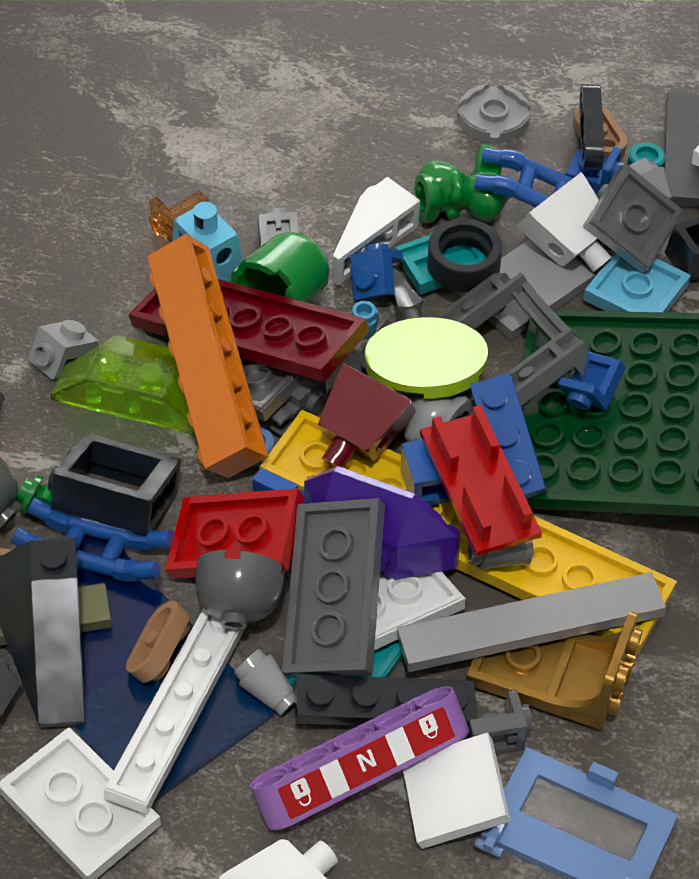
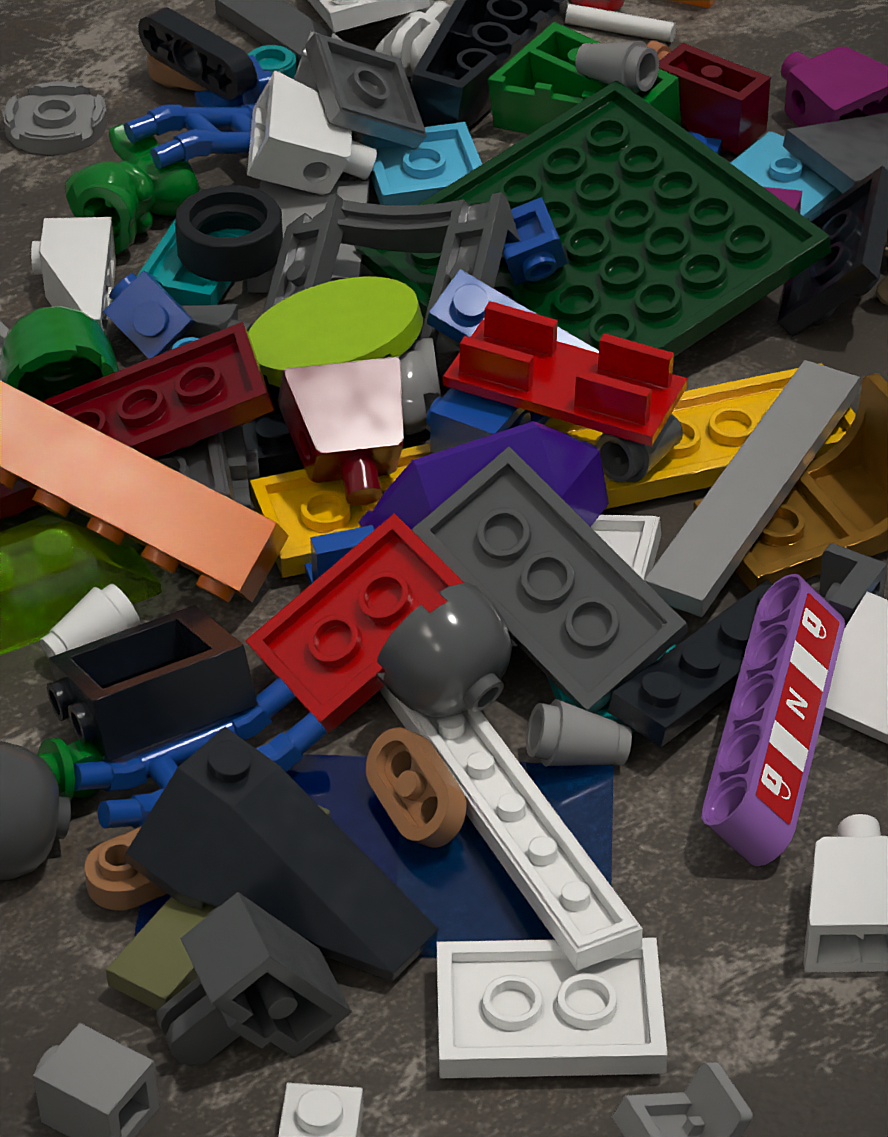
camera: 45 degrees left, 10 degrees down
none -> white cone [40,584,141,659]

